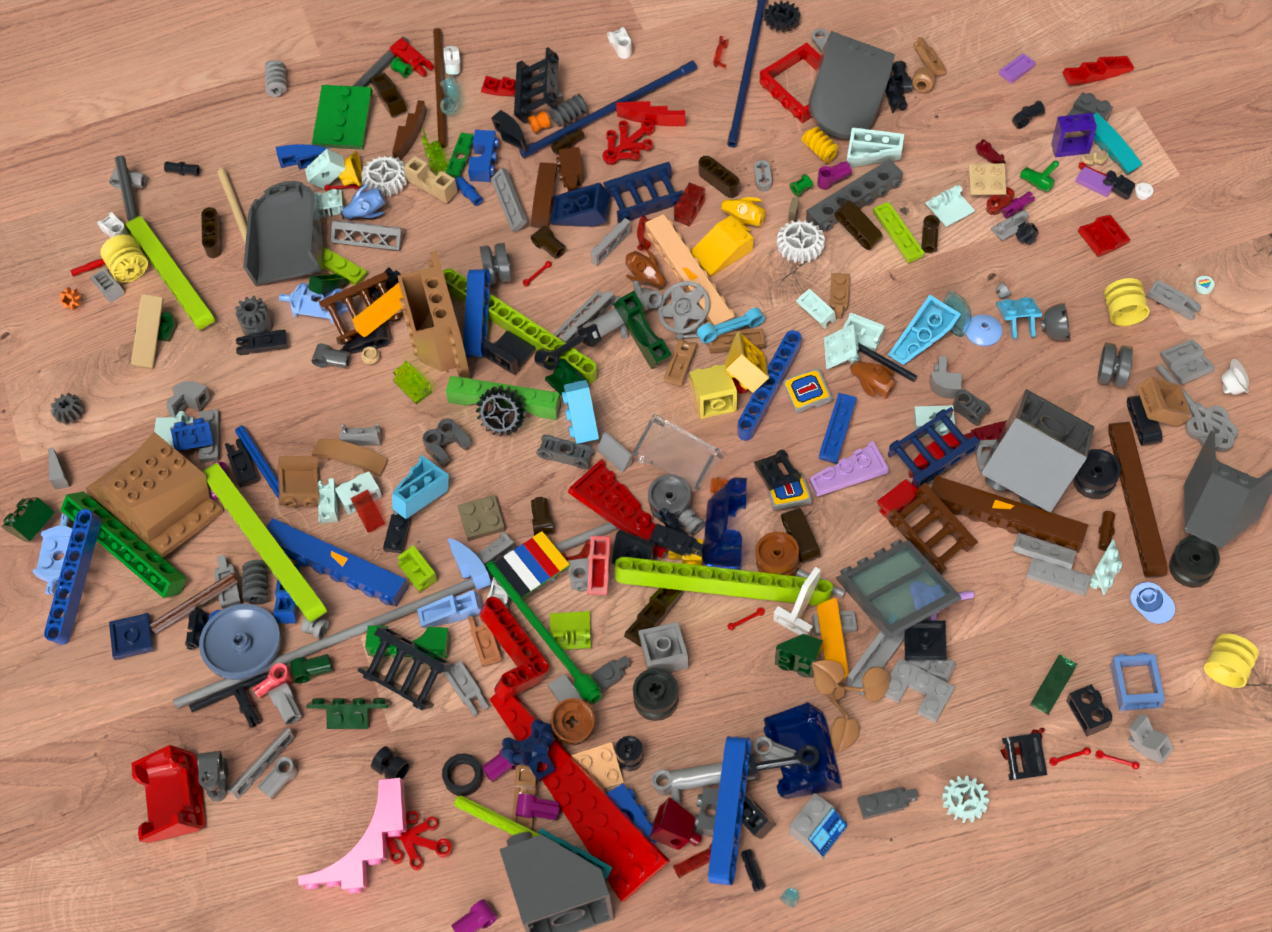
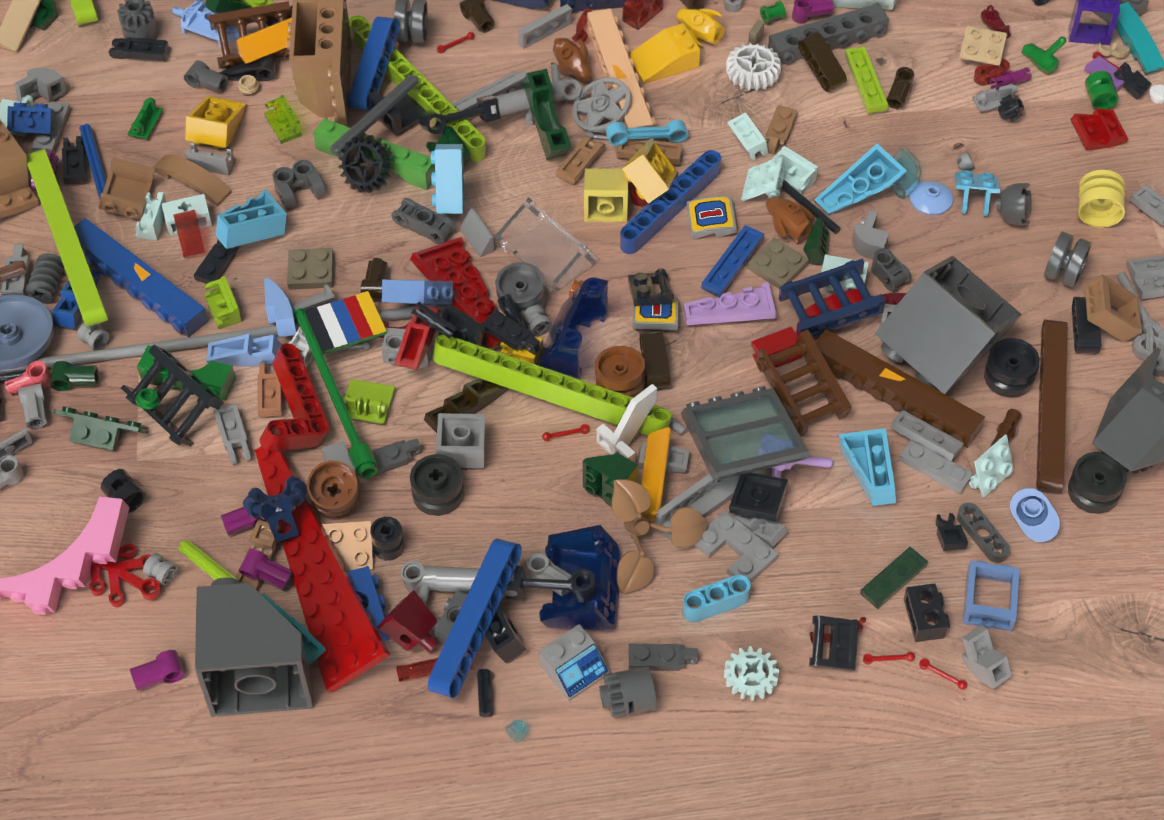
camera: 10 degrees right, 5 degrees down
black tyre [442,754,483,796] -> none
light aqua hinge [925,185,975,227] -> none
light yellow wheel [1204,634,1259,688] -> none
none -> green hinge [128,98,163,139]
none -> green plate [136,388,160,410]
none -> light grey wheel [143,553,178,586]
none -> yellow slope [185,96,247,149]
none -> dark grey axle [330,74,419,156]
none -> medium blue window [382,279,453,304]
none -> black pin [411,301,457,339]
none -> dark grey gear [599,666,657,717]
none -> medium azure beam [682,575,751,622]
none -> dark tan plate [747,238,809,289]
none -> dark green slope [803,218,829,264]
none -> medium azure wedge [838,428,896,506]
none -> black plate [935,513,968,551]
none -> dark grey beam [957,503,1010,563]
none -> green wheel [1085,71,1119,109]

